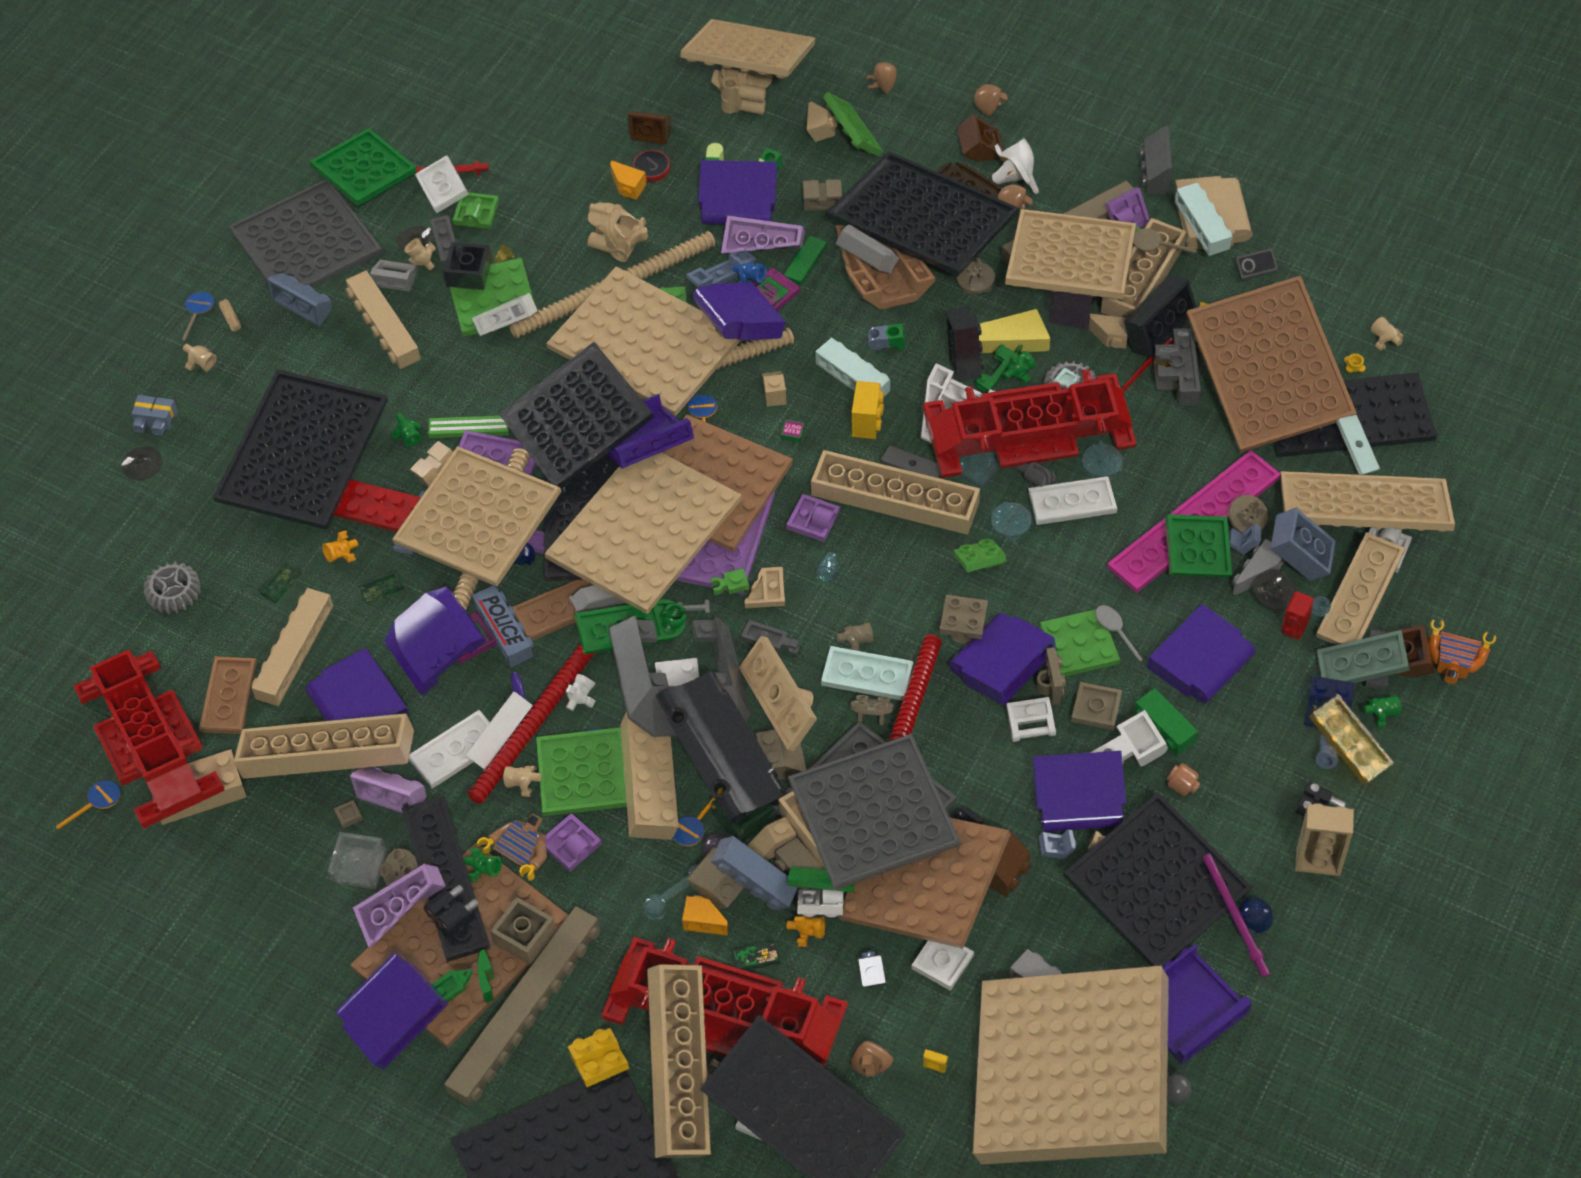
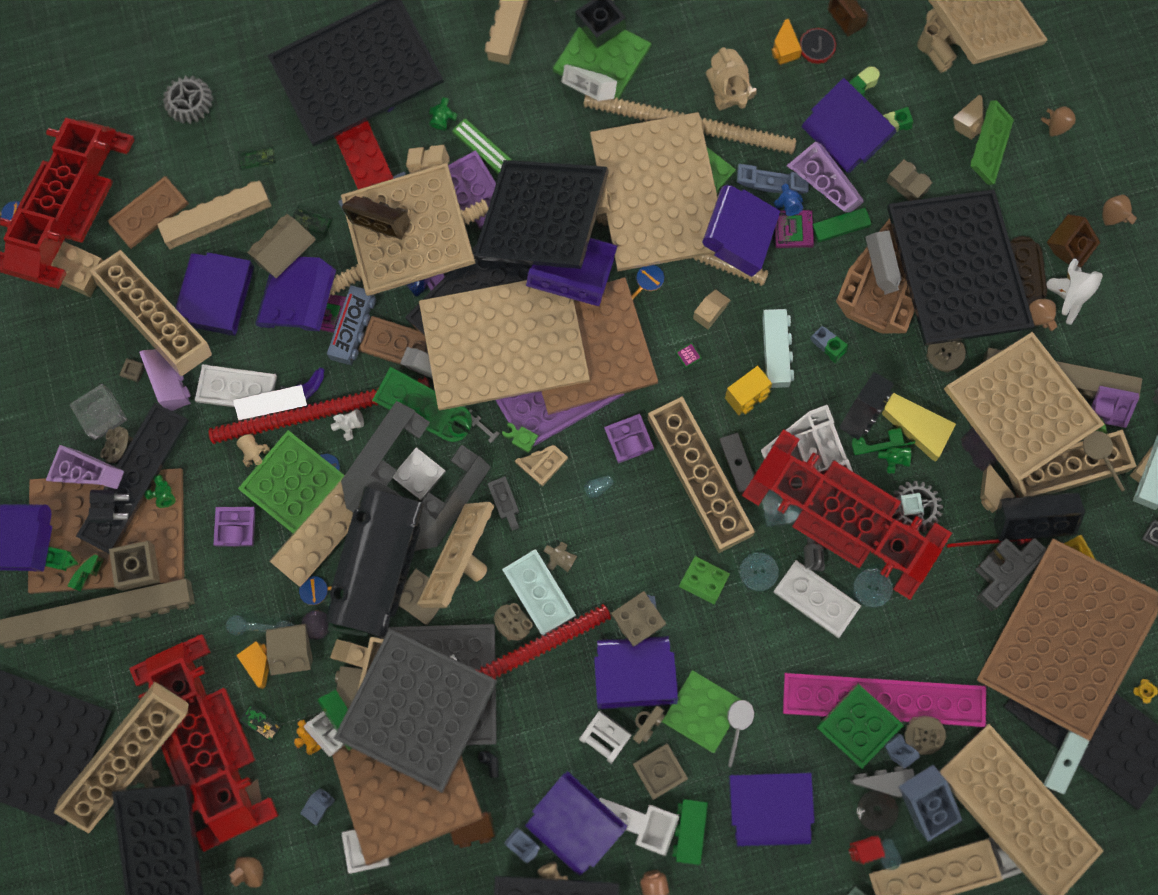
camera: 50 degrees right, 20 degrees up
light orange piece [322,531,358,563] -> none
torso [477,814,547,880] -> none
clear yellow rock [493,244,514,263] -> none
yellow plate [568,1028,630,1087] -> none
sand blue brick [711,836,798,910] -> none
none -> dark tan slope [247,214,316,278]
none -> dark brown slope [342,196,410,240]

